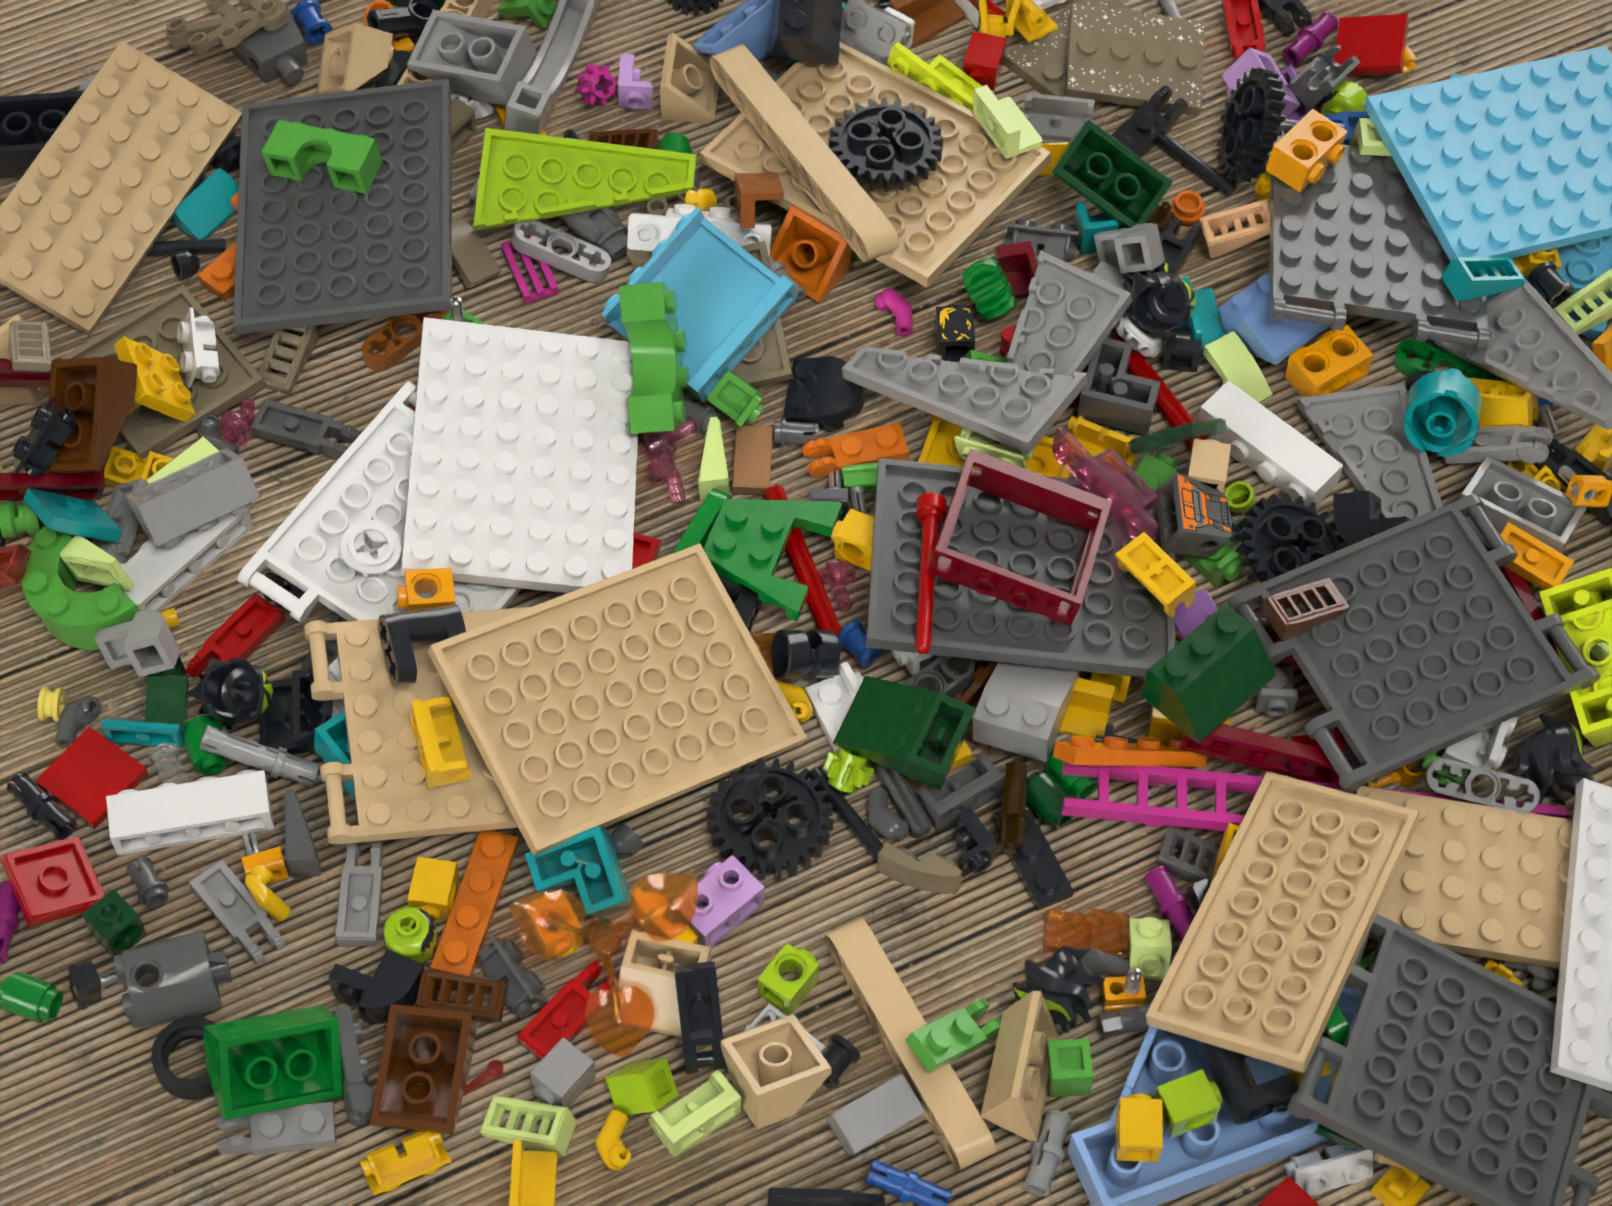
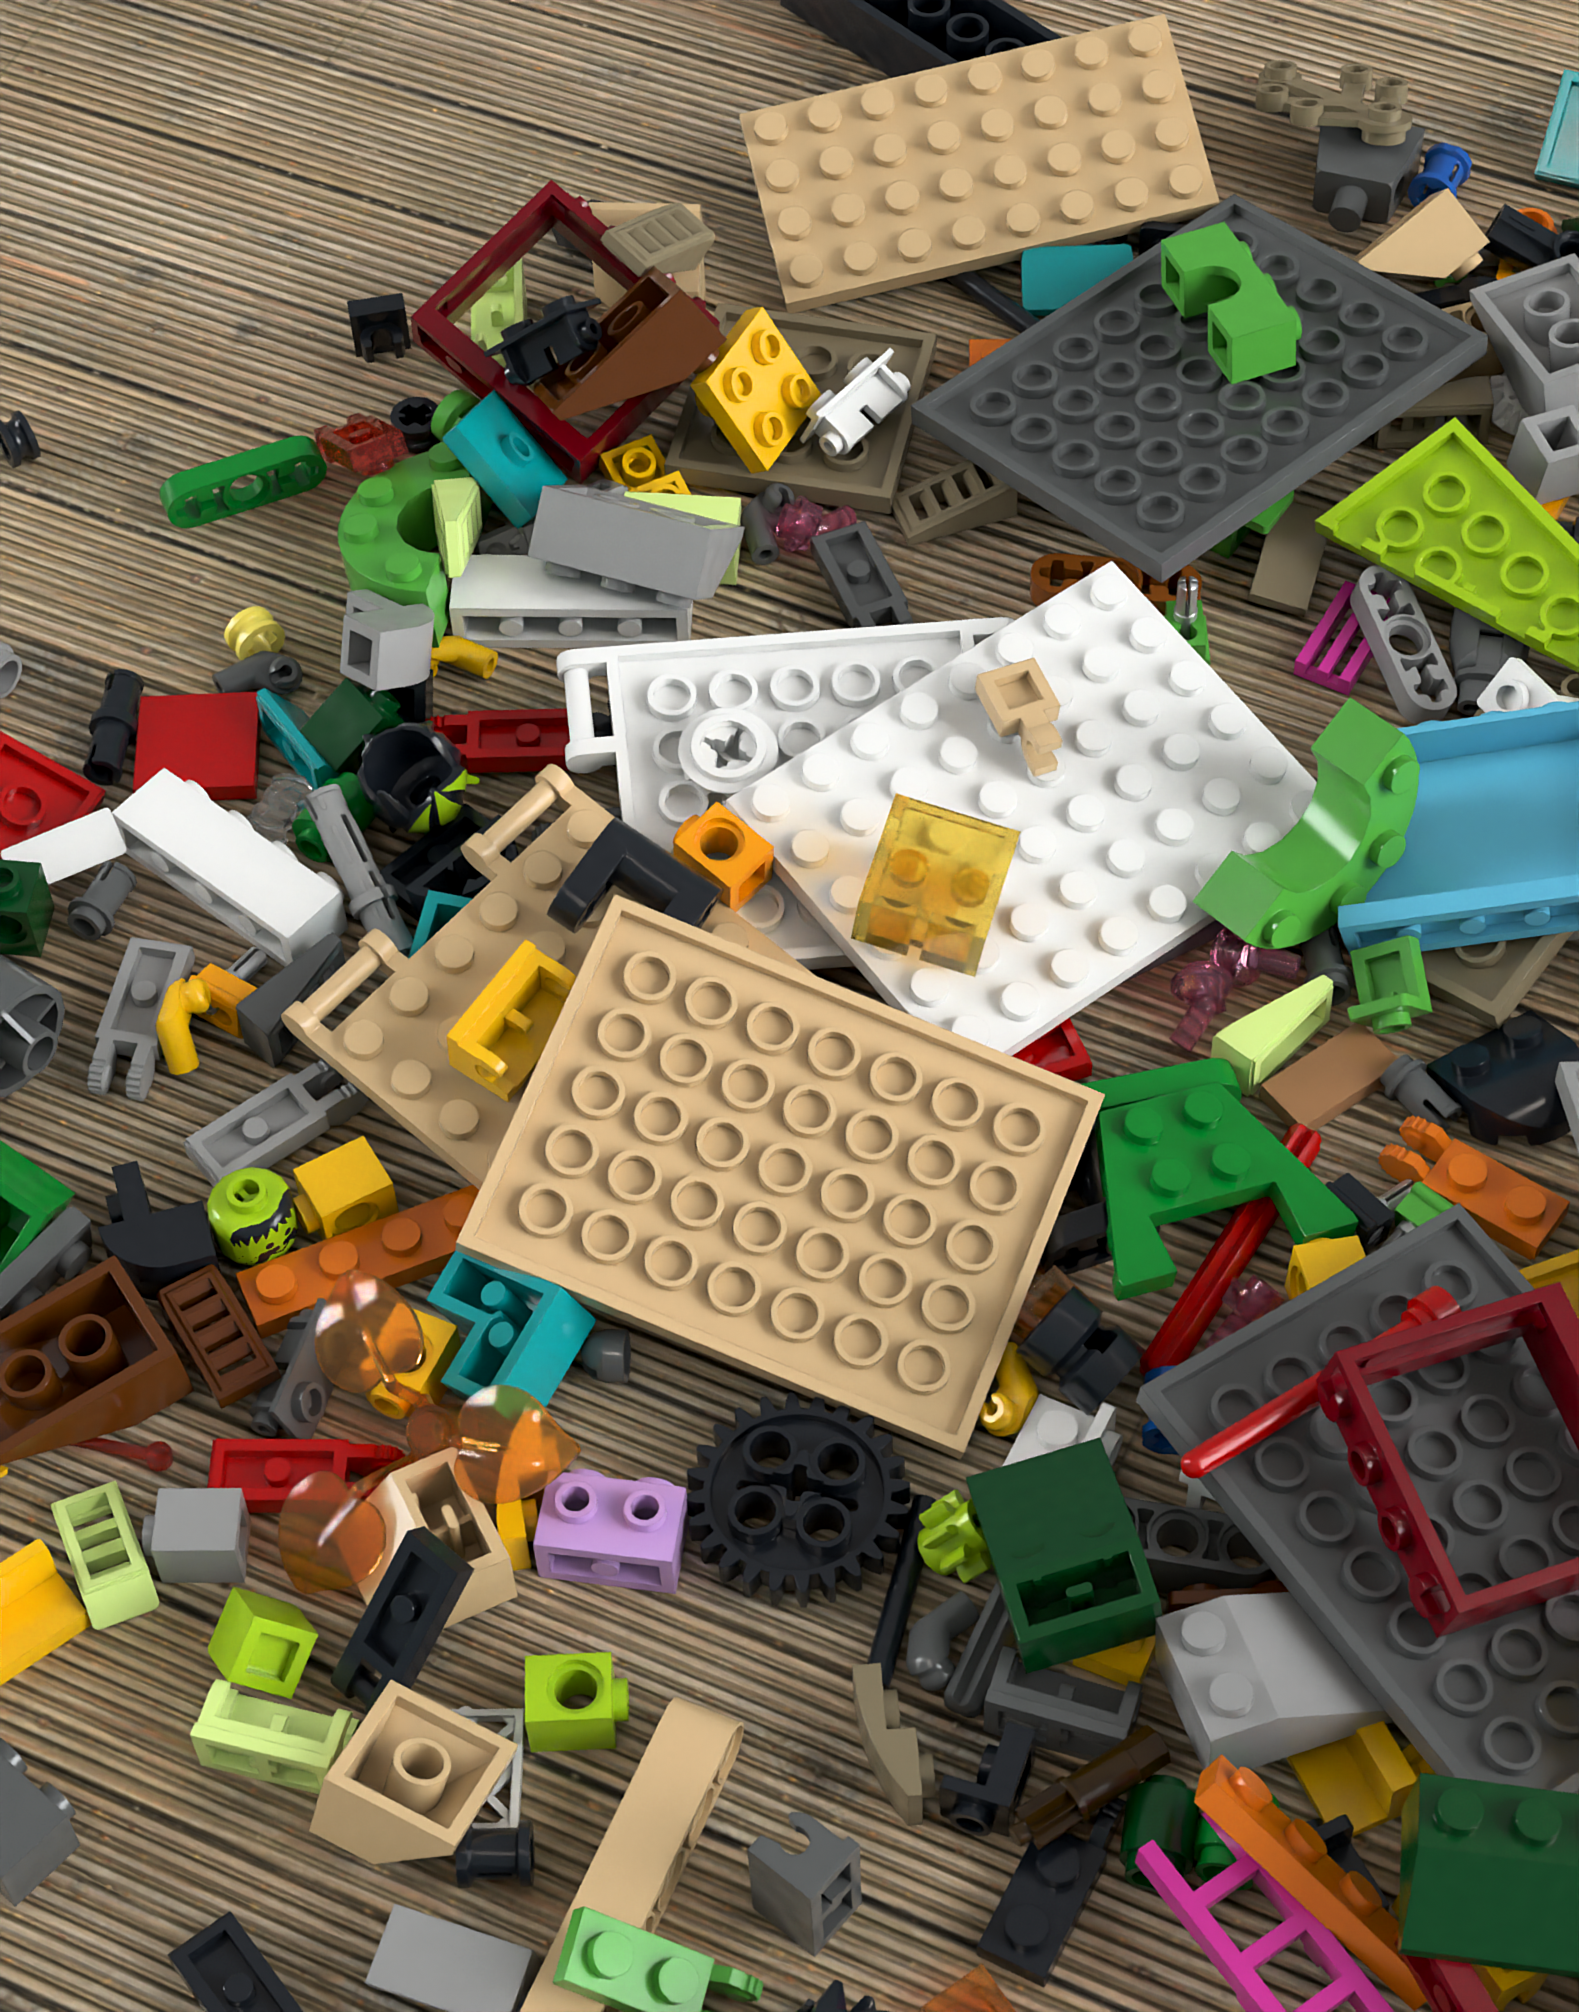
camera: 55 degrees right, 5 degrees down
black hinge [171,249,201,280] -> none
yellow arm [595,1110,631,1170] -> none
none -> white sticker [1,808,127,885]
none -> dark grey hinge [747,1812,862,1957]
none -> clear yellow piece [851,793,1020,977]
none -> tan plate [975,658,1063,777]

